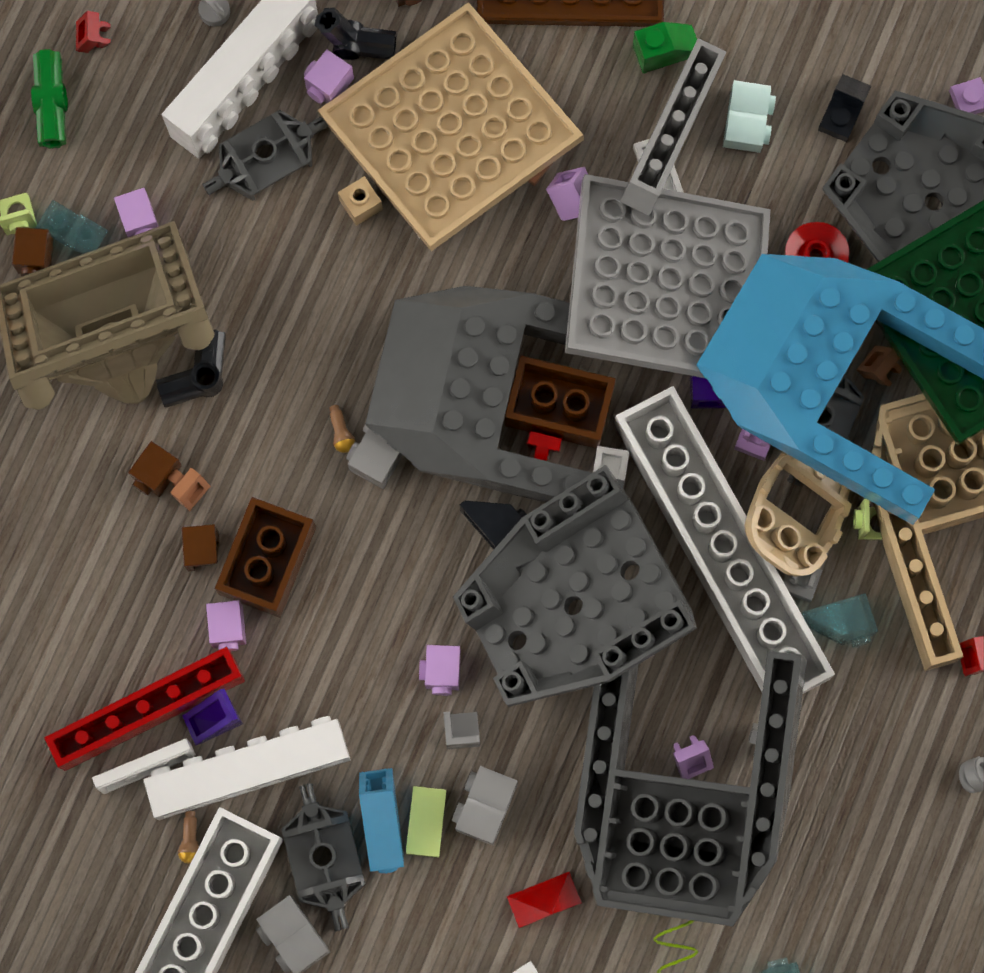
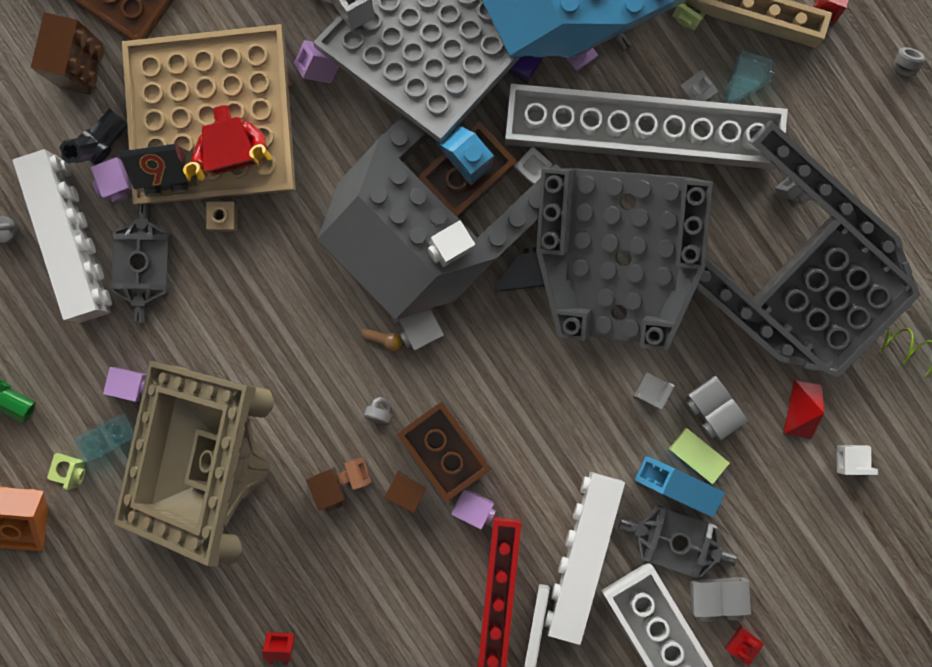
camera: 60 degrees left, 10 degrees up
reddish brown brick [12,227,54,276] -> none
black piece [156,329,226,408] -> none
medium nougat piece [178,811,199,863] -> none
dark purple slope [182,689,243,746] -> none
lavender brick [419,645,461,696] -> none
red tile [527,431,563,461] -> none
lavender tile [673,736,714,779] -> none
tan slope [745,452,852,577] -> none
none -> black slope [120,144,197,196]
none -> red torso [183,105,272,182]
none -> light grey tile [364,397,392,425]
none -> white brick [428,220,475,267]
none -> dark azure slope [435,125,494,185]

